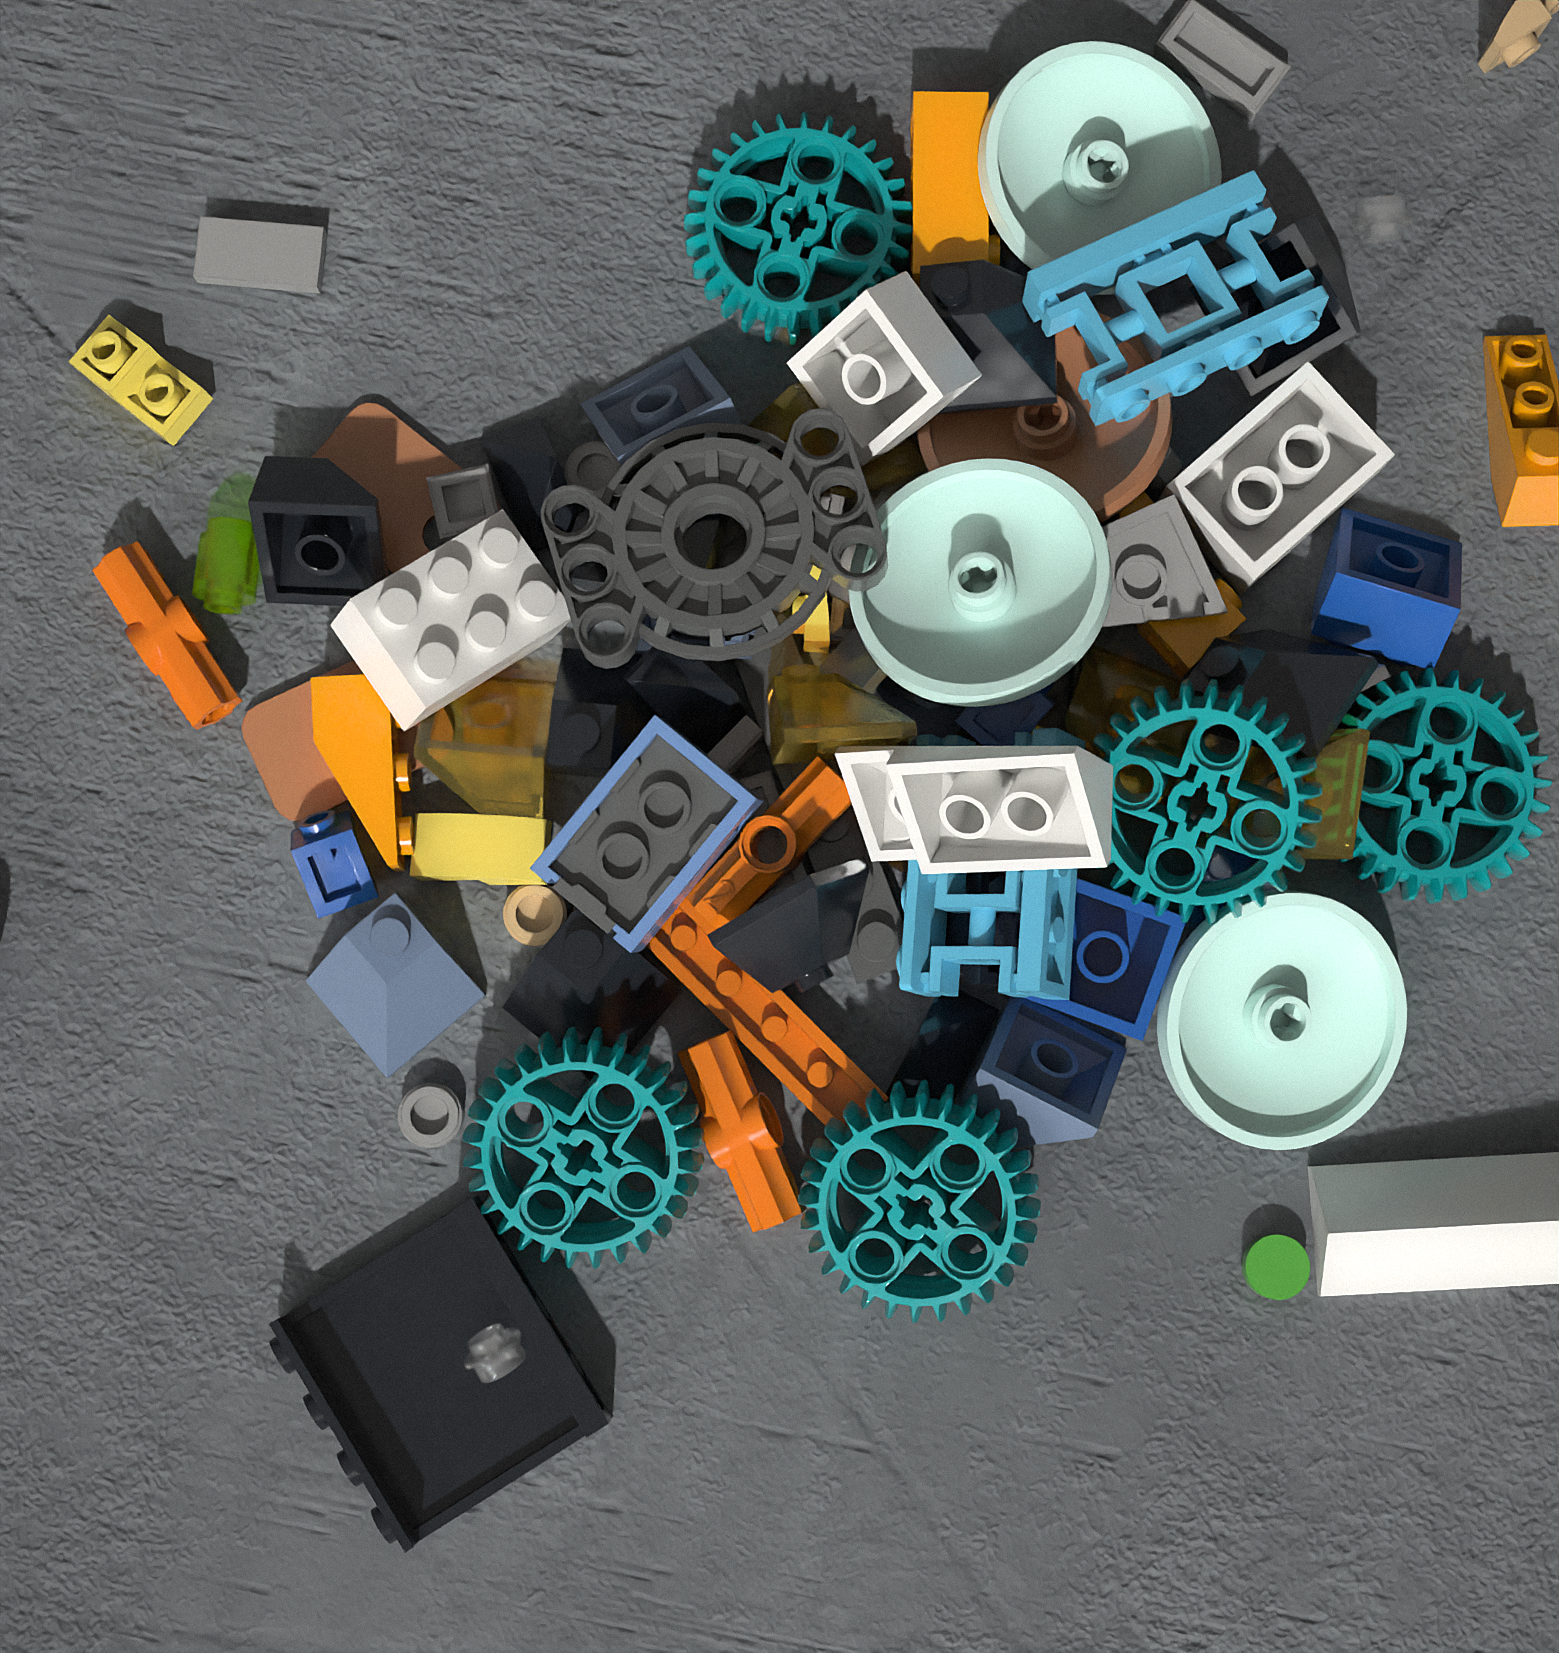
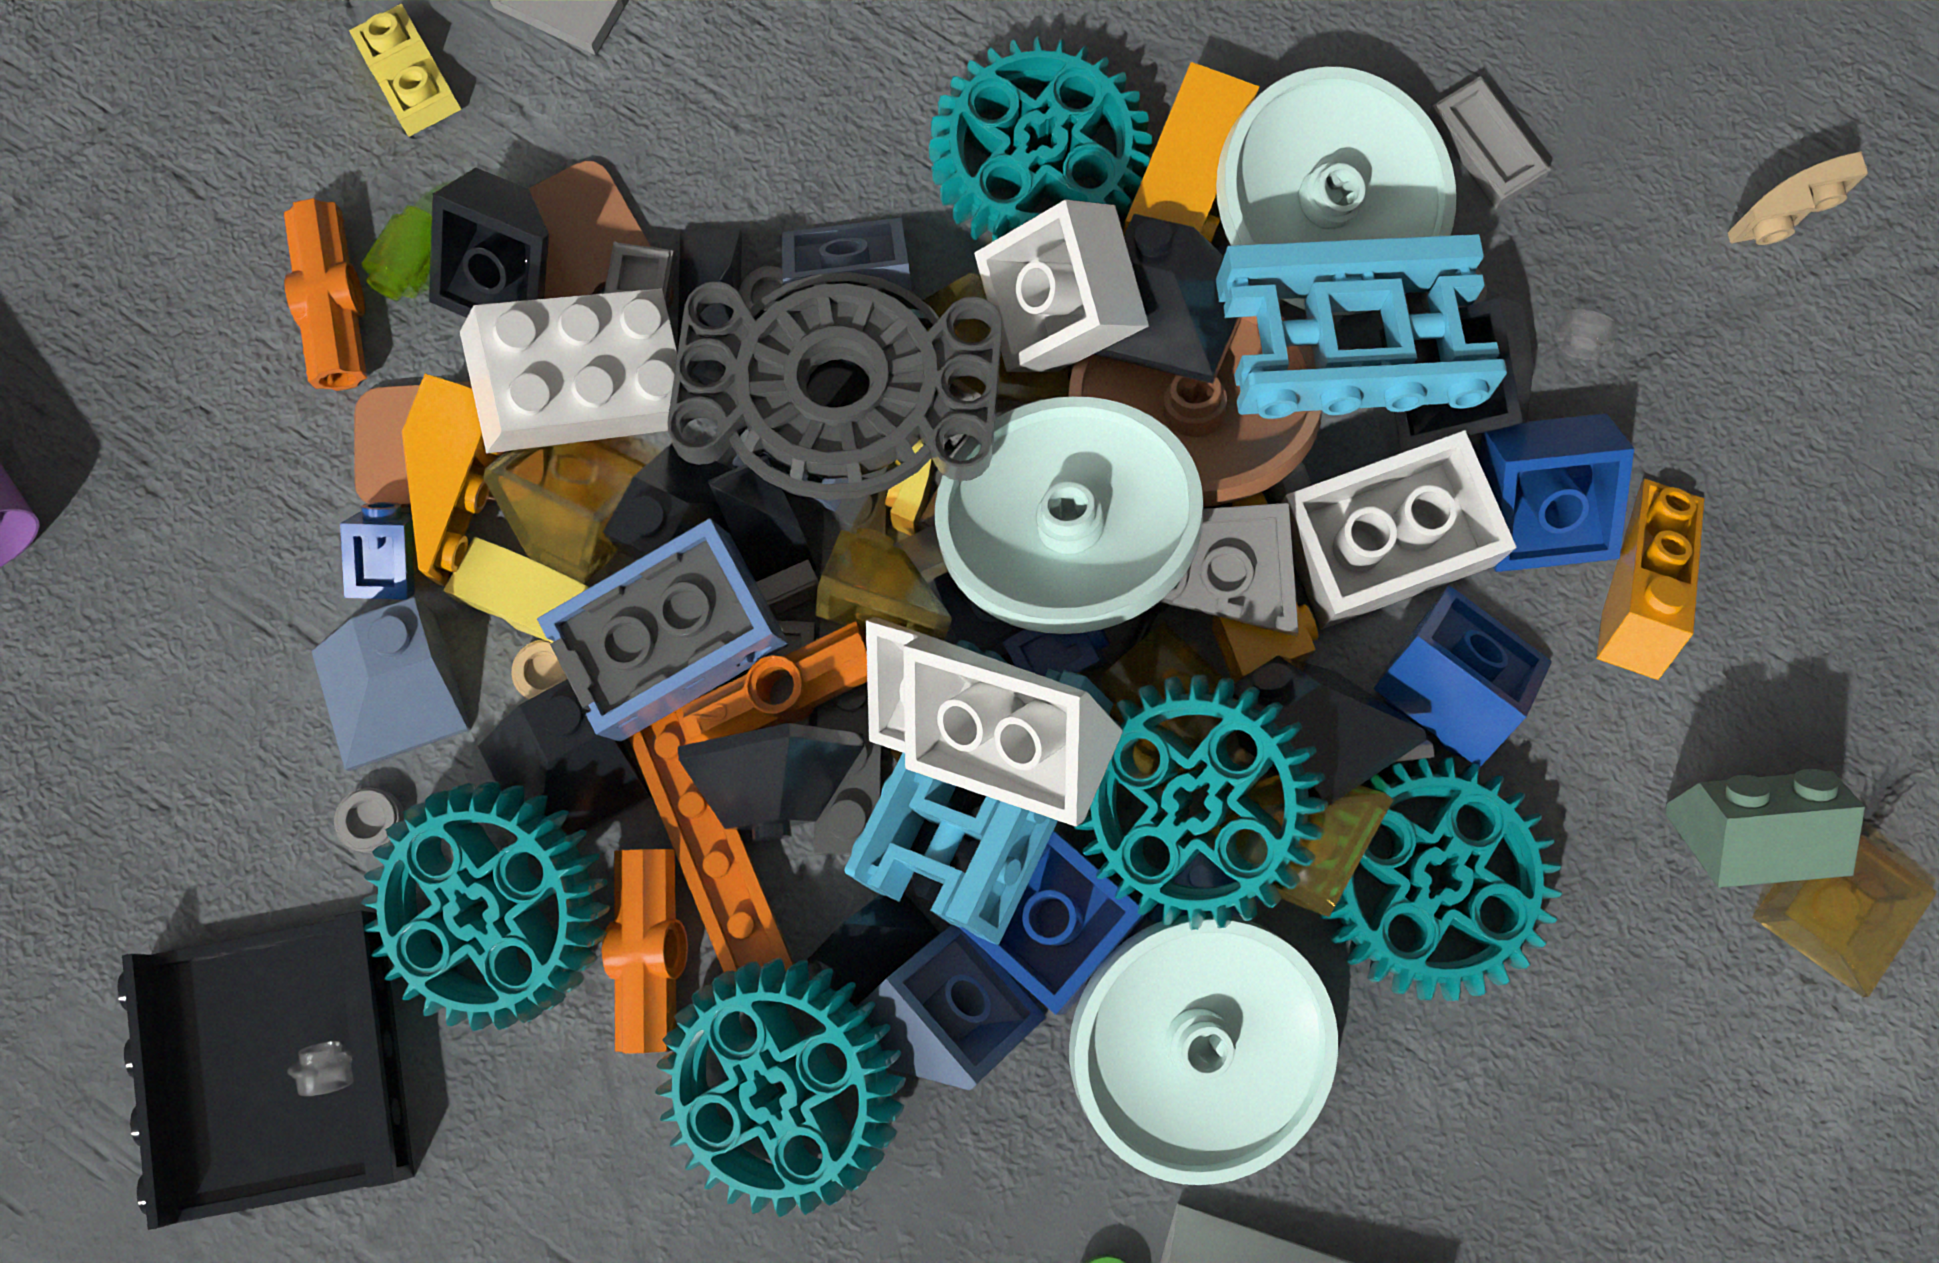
camera: 25 degrees right, 5 degrees down
none -> blue slope [1479,413,1635,572]

